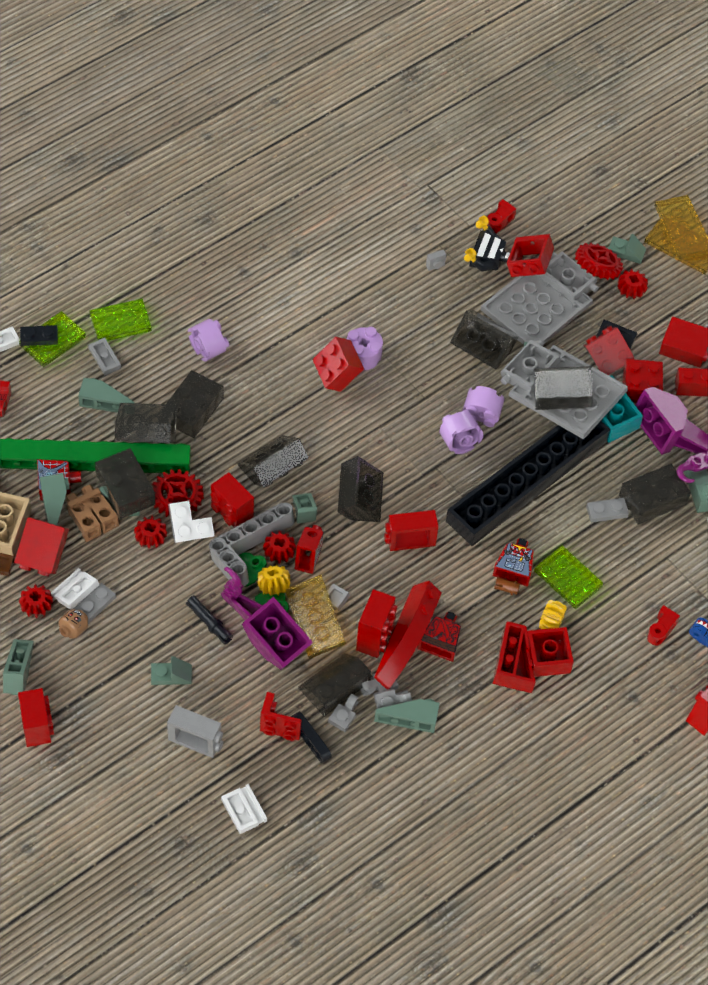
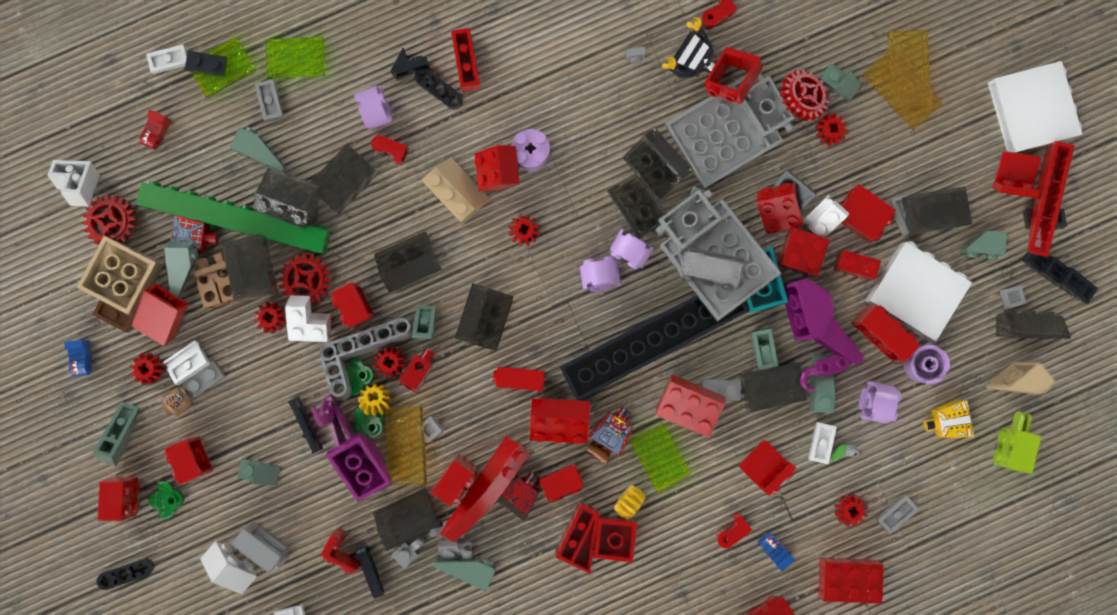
camera: 15 degrees right, 30 degrees up
none -> black beam [96,558,154,590]
none -> green plate [148,481,185,520]
none -> red brick [164,436,214,485]
none -> white brick [200,541,257,594]
none -> red leg [371,135,409,166]
none -> black slope [390,48,430,79]
none -> black beam [414,68,463,110]
none -> tan slope [421,157,490,225]
none -> red brick [451,28,481,93]
none -> red gear [508,214,540,246]
none -> red brick [529,398,590,444]
none -> red brick [539,463,584,503]
none -> clear smoke slope [607,172,666,239]
none -> brick [655,374,725,437]
none -> red bracket [739,440,796,496]
none -> sand green slope [751,328,778,370]
none -> white plate [803,195,849,238]

